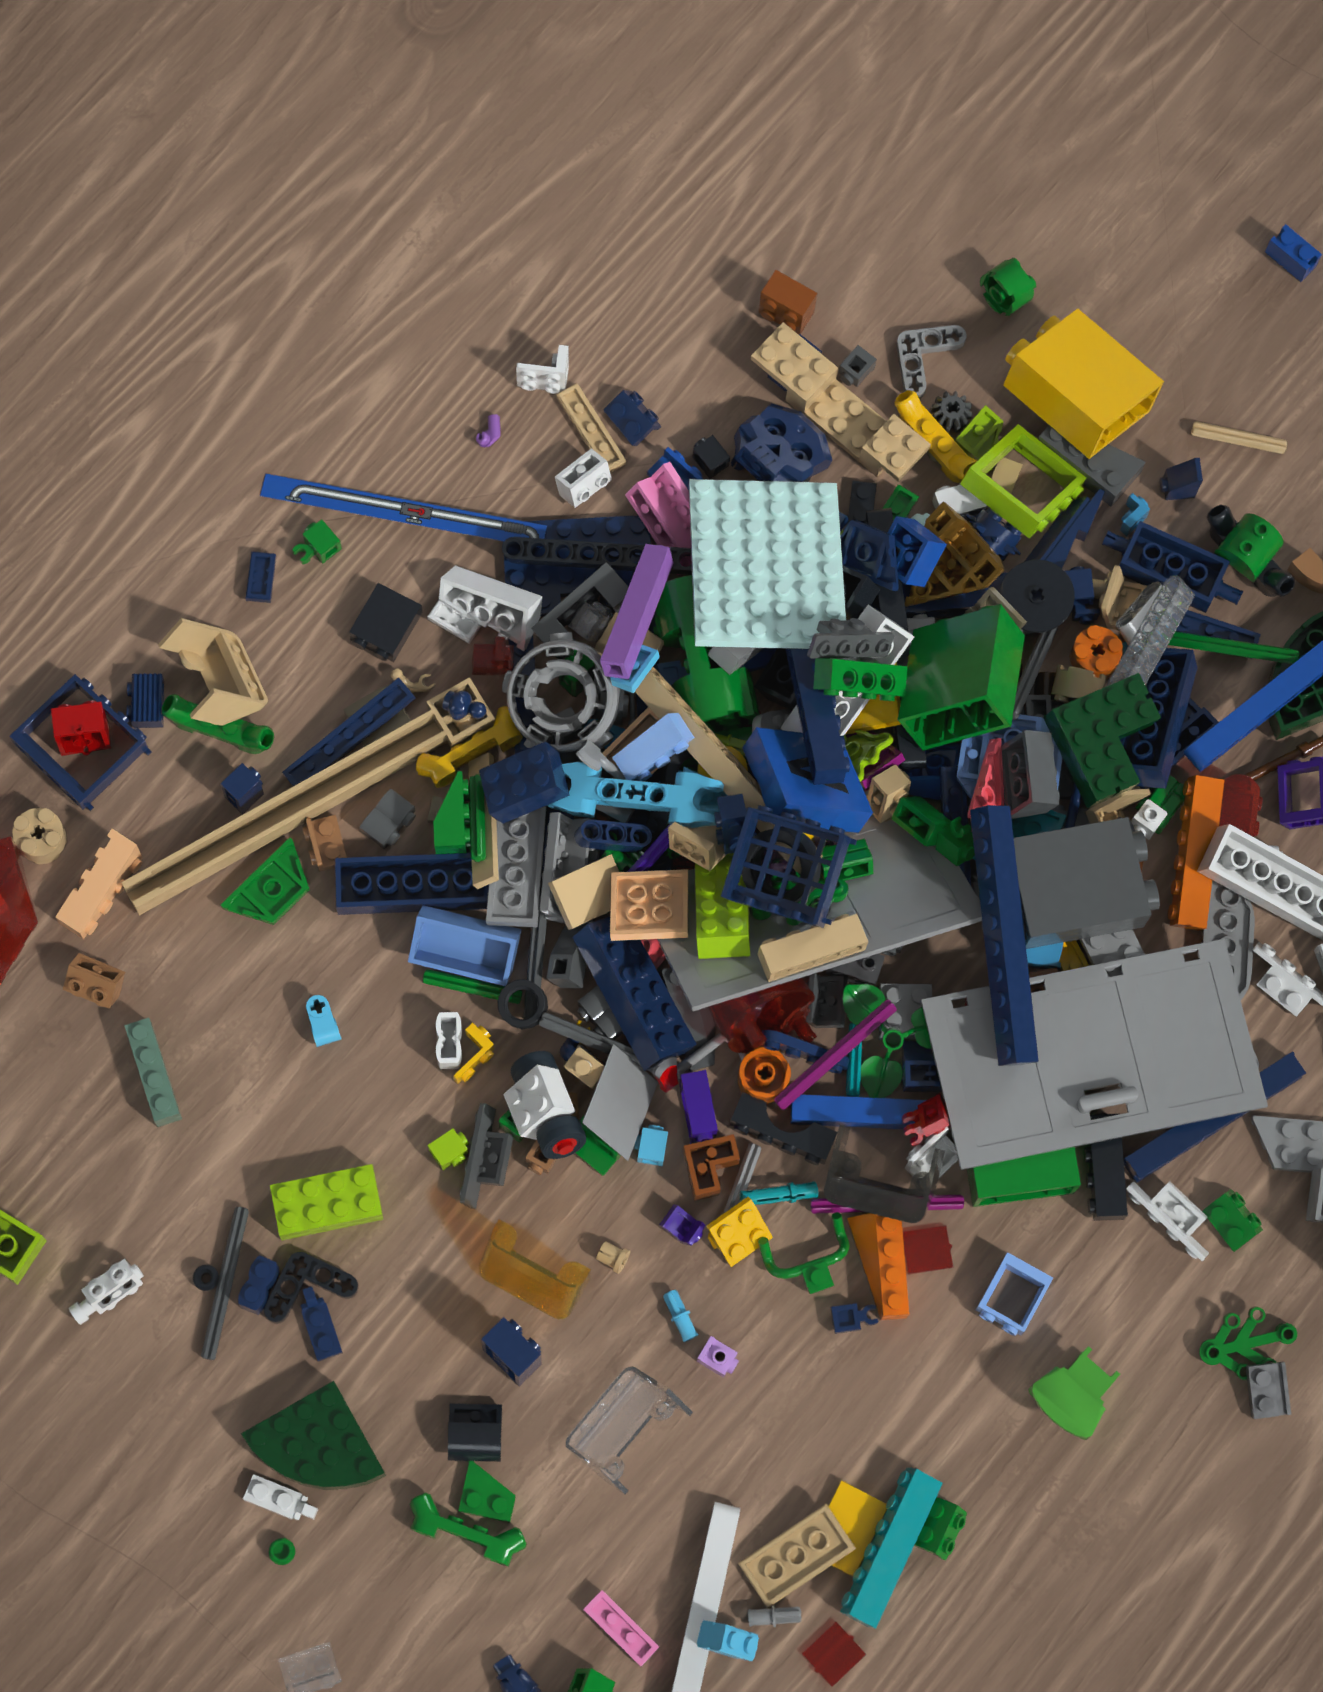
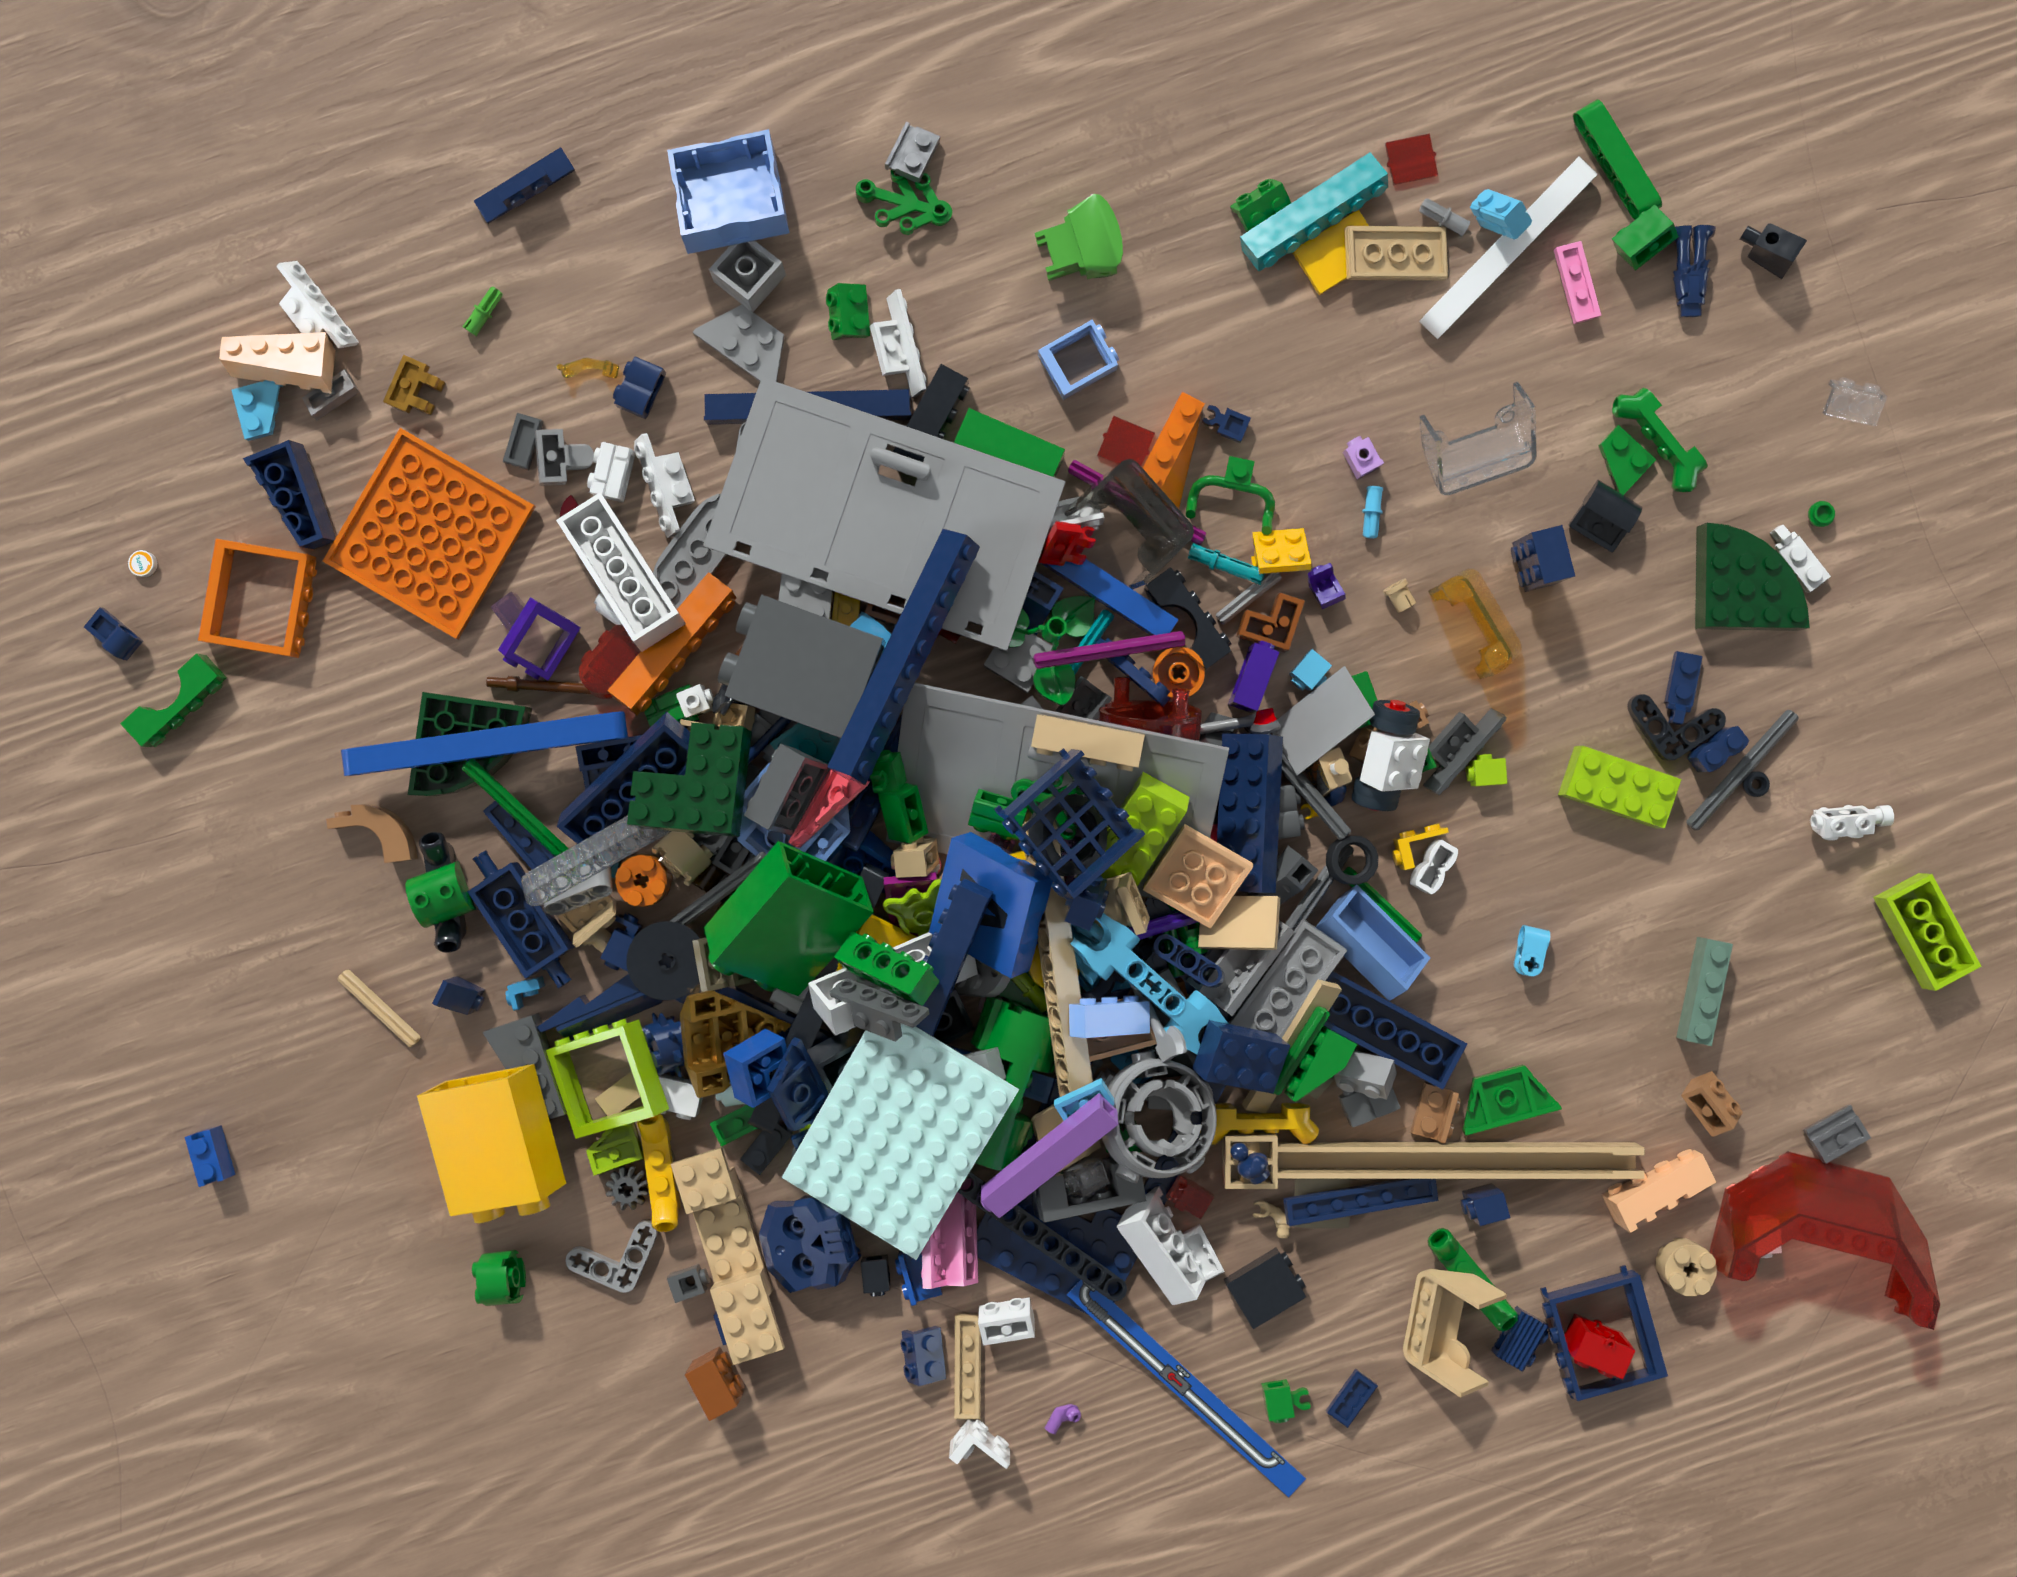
camera: 145 degrees left, 15 degrees up
none -> light grey brick [1334,1050,1397,1100]

